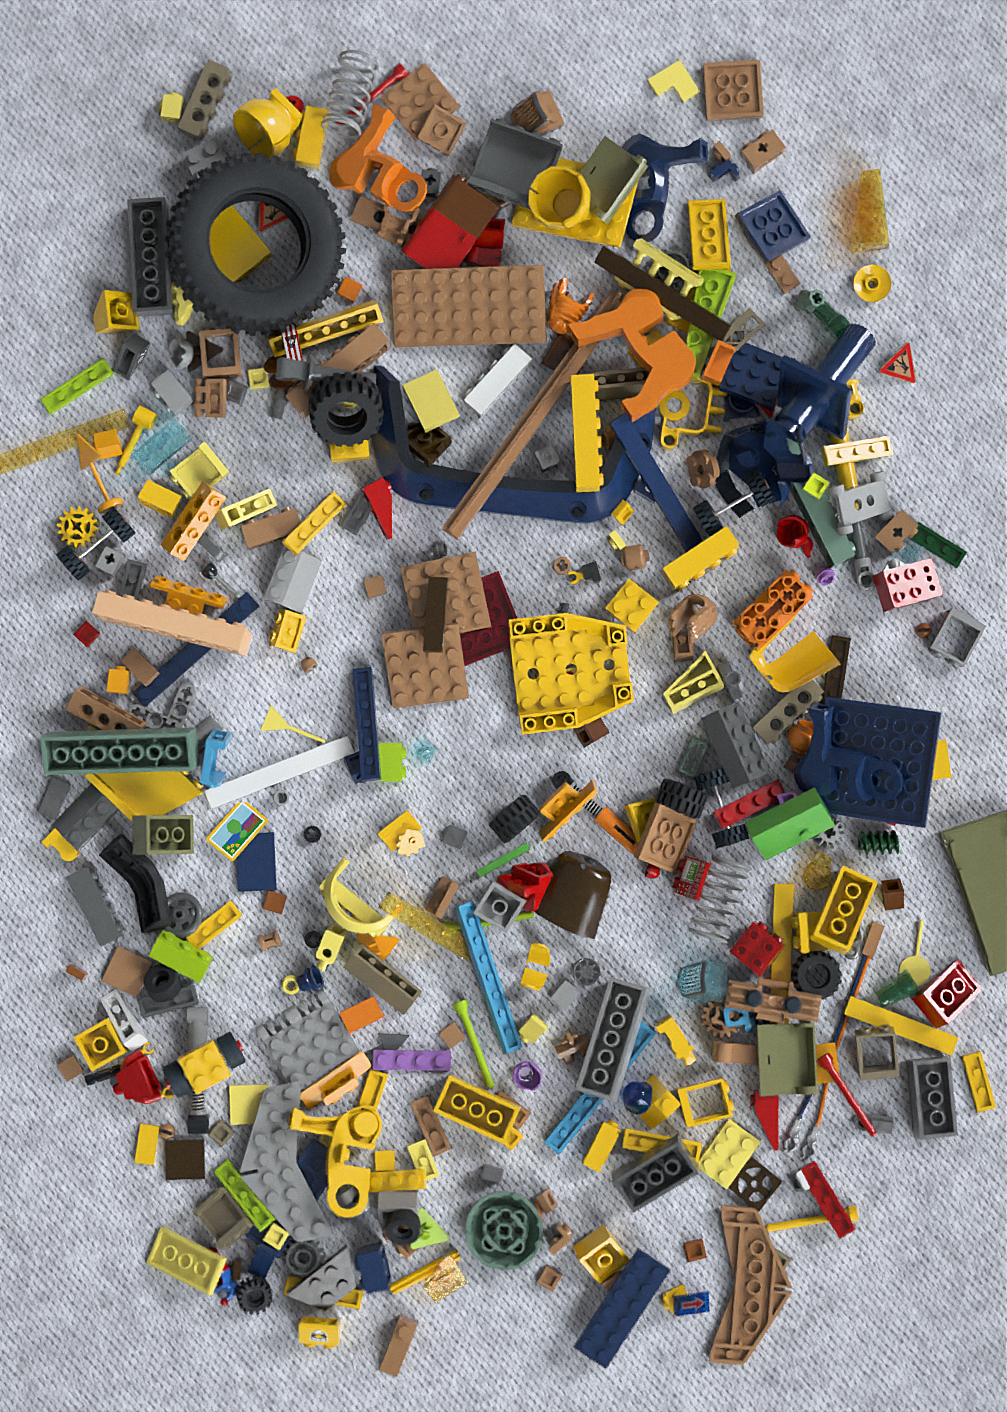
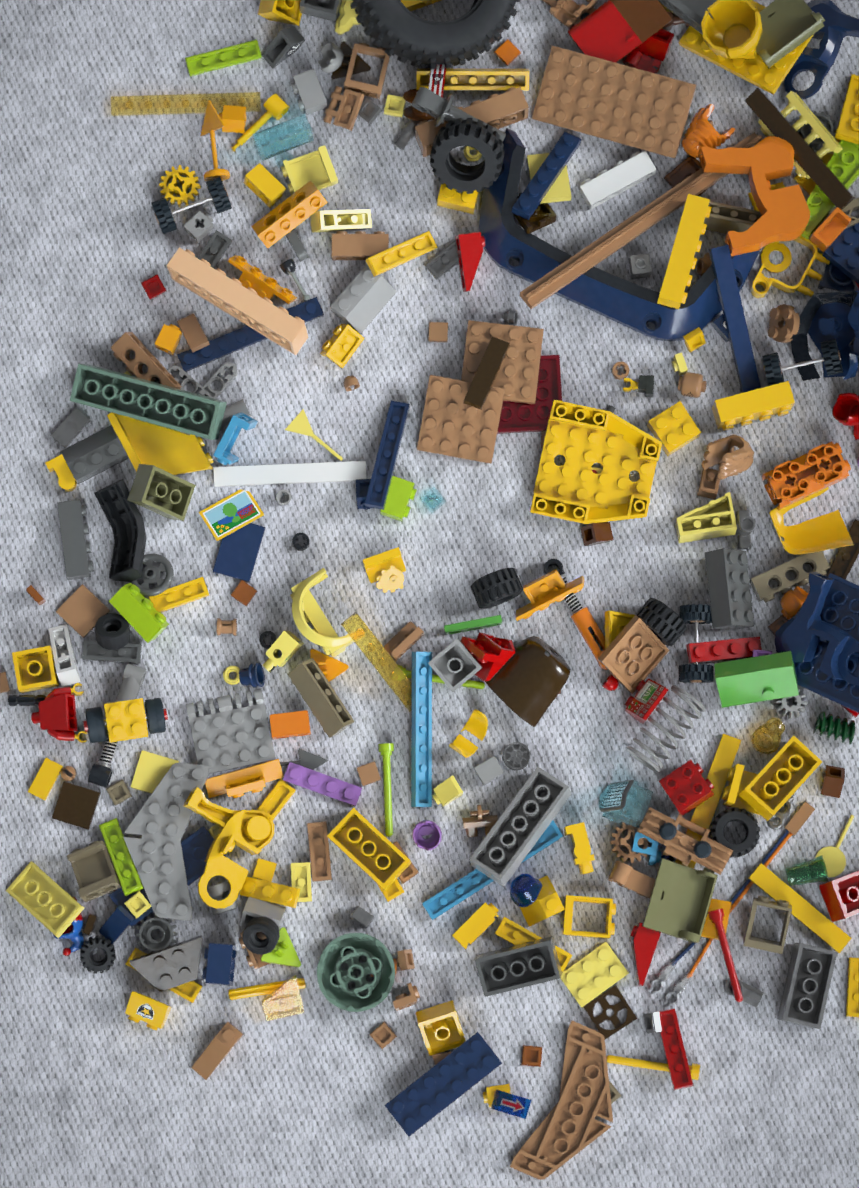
camera: 15 degrees right, 5 degrees down
flat silver piece [443,825,468,849] -> none
sand green tile [677,736,709,779] -> none
none -> dark blue plate [512,132,581,220]

